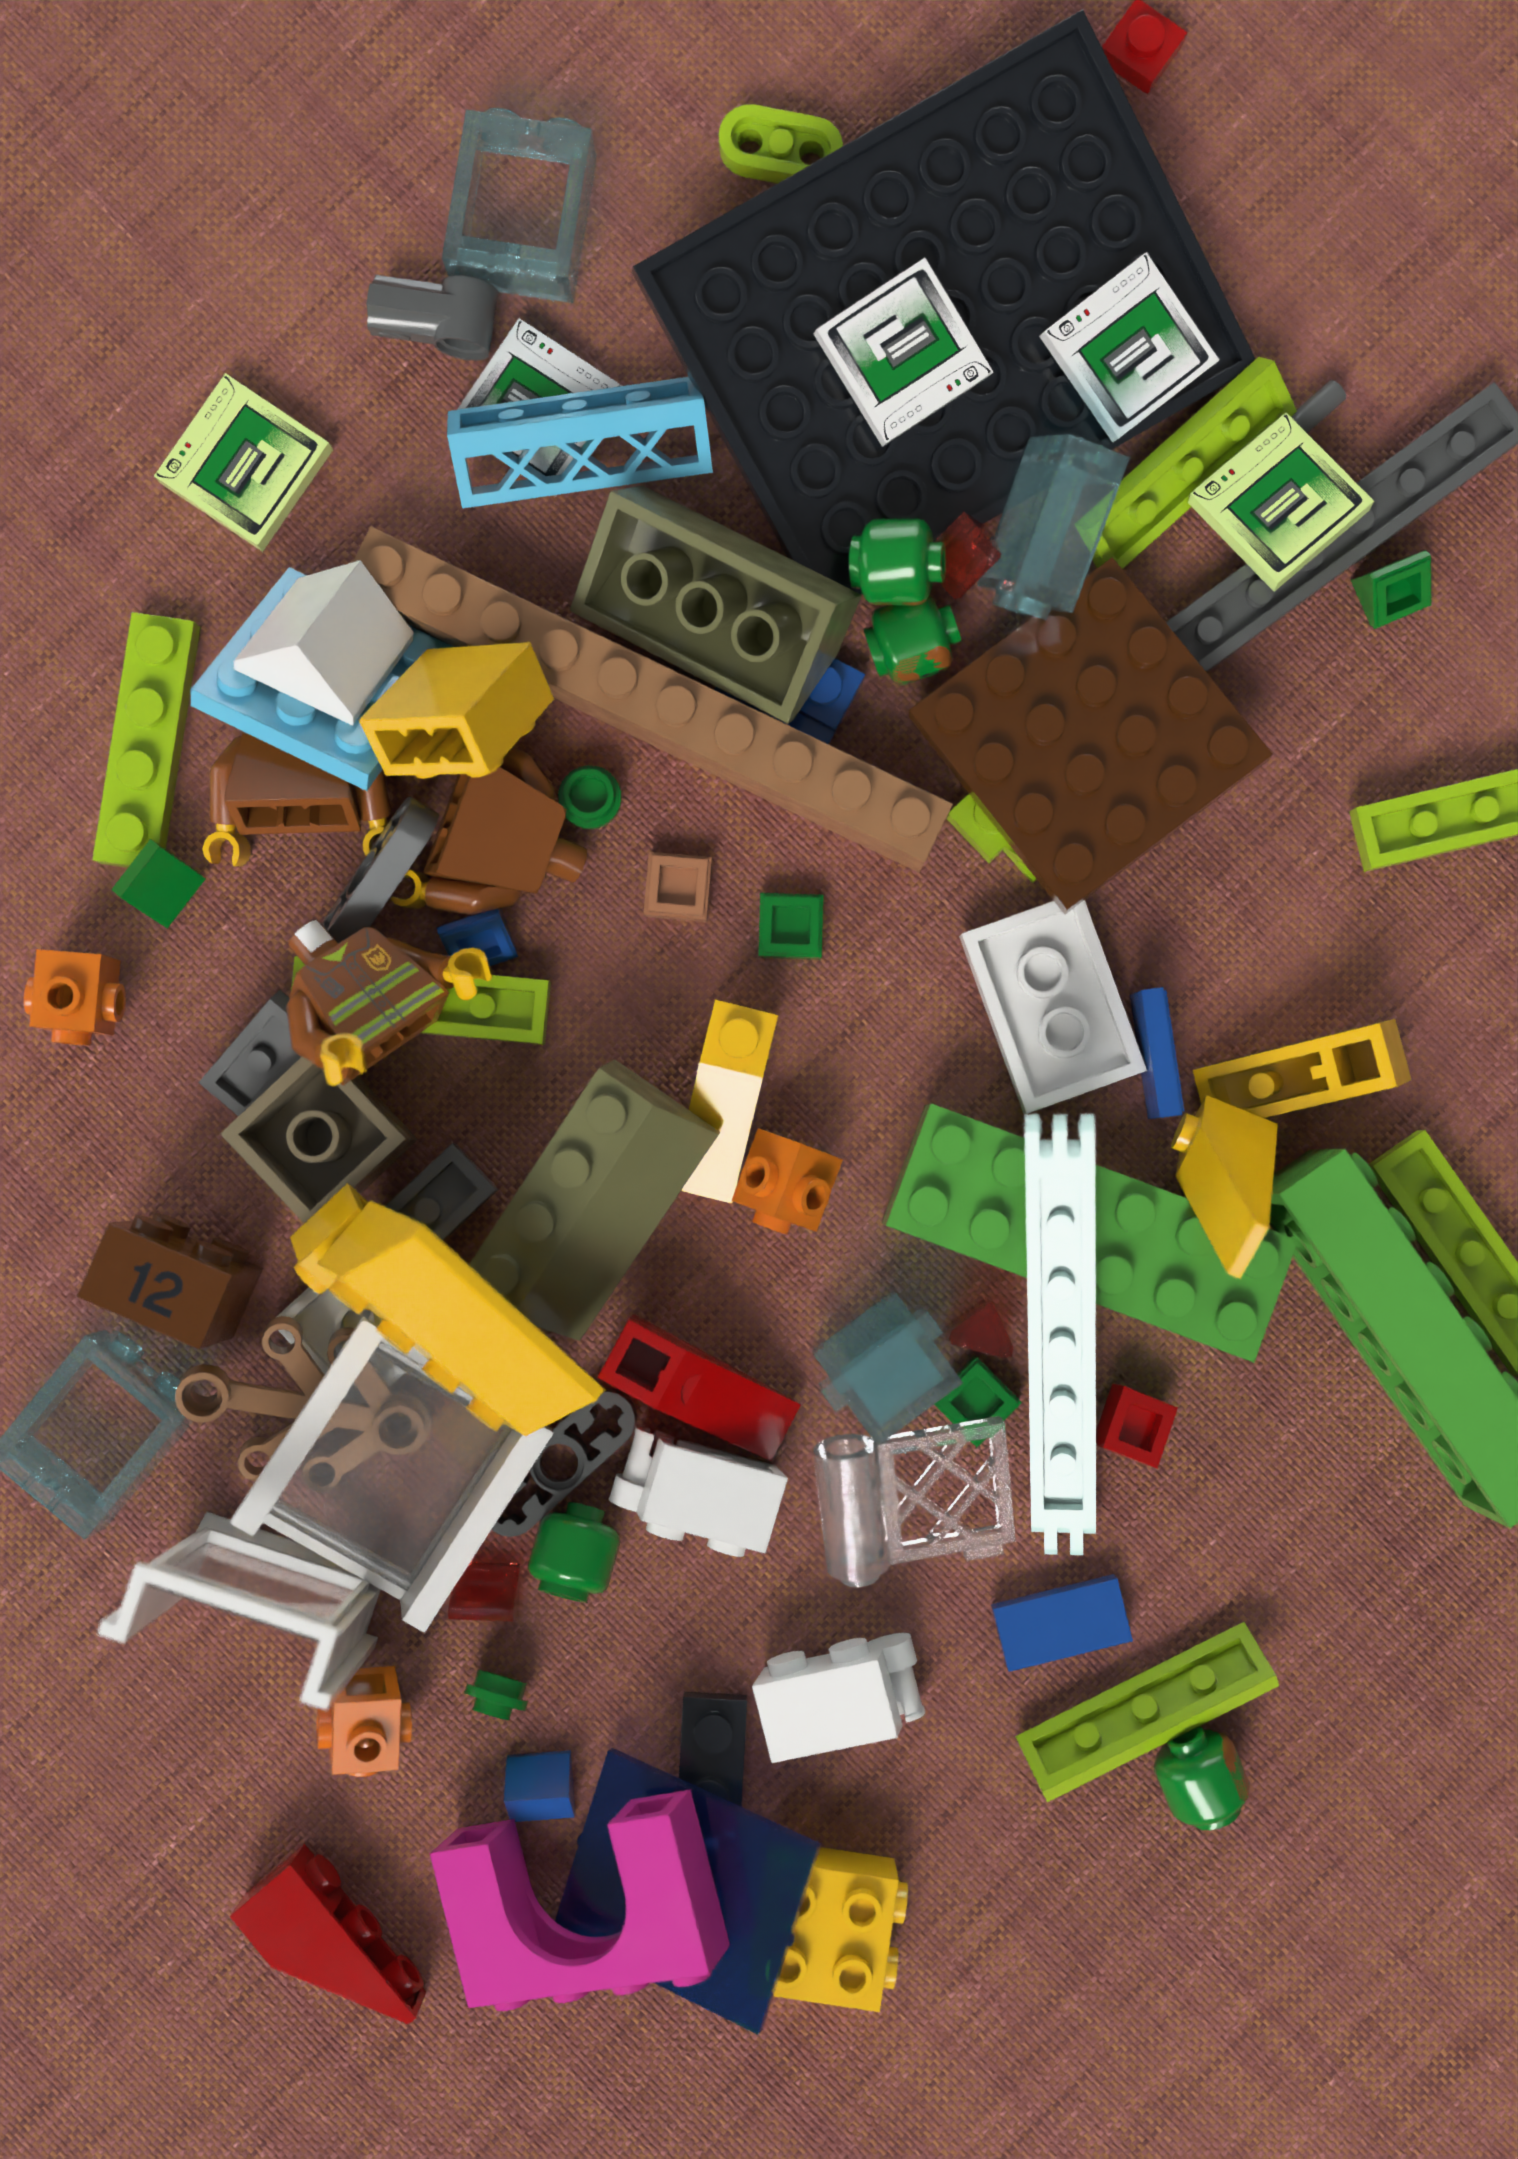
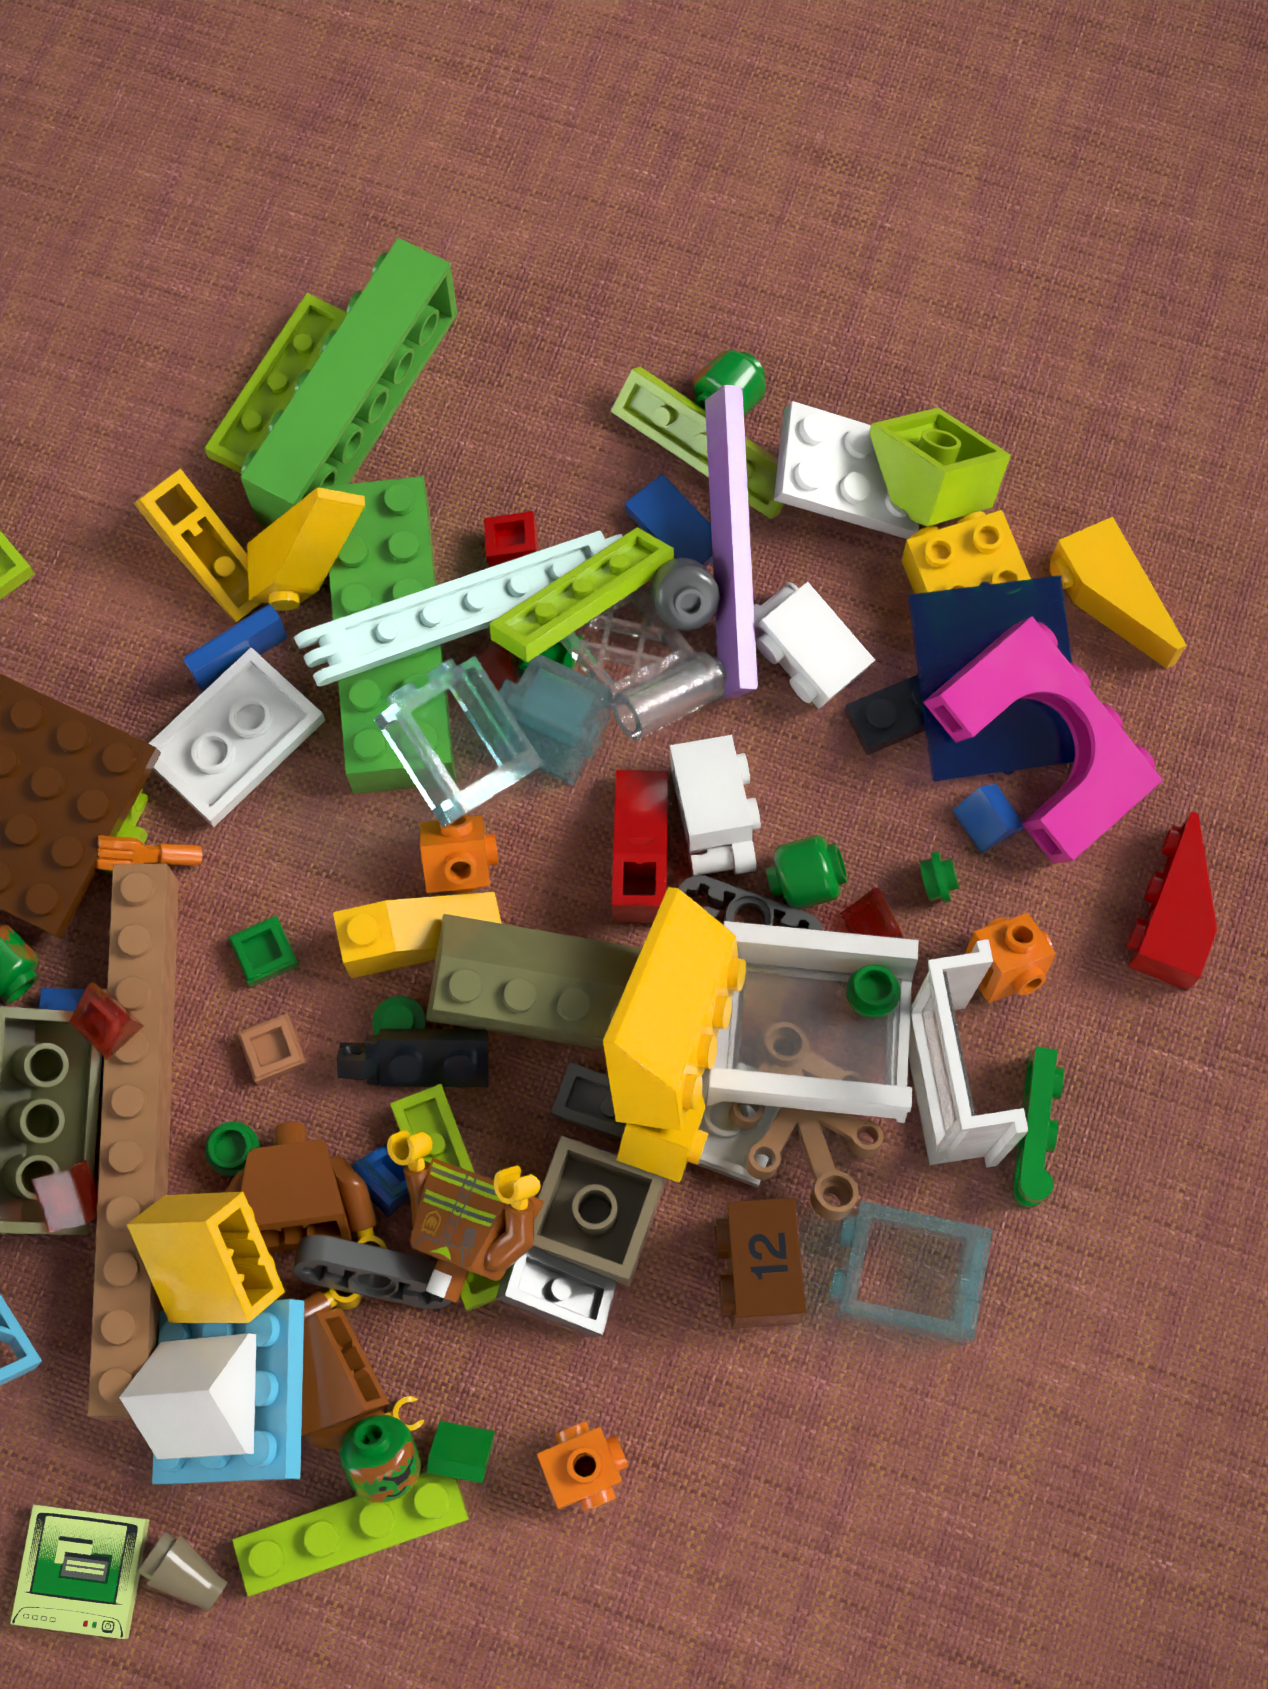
camera: 115 degrees left, 15 degrees down
none -> slope [31,1160,98,1233]
none -> clear red slope [69,982,144,1059]
none -> orange piece [95,835,202,871]
none -> dark tan cone [137,1532,228,1612]
none -> black hinge [337,1029,490,1087]
none -> green head [339,1415,421,1503]
none -> green plate [372,996,426,1035]
none -> clear light blue window [374,656,544,828]
none -> lime plate [489,527,674,662]
none -> dark grey head [649,557,720,631]
none -> medium lavender tile [705,385,758,698]
none -> white plate [774,401,919,539]
none -> green plate [846,965,901,1019]
none -> lime slope [869,407,1011,526]
none -> green plate [1012,1046,1064,1208]
none -> yellow slope [1050,517,1187,669]

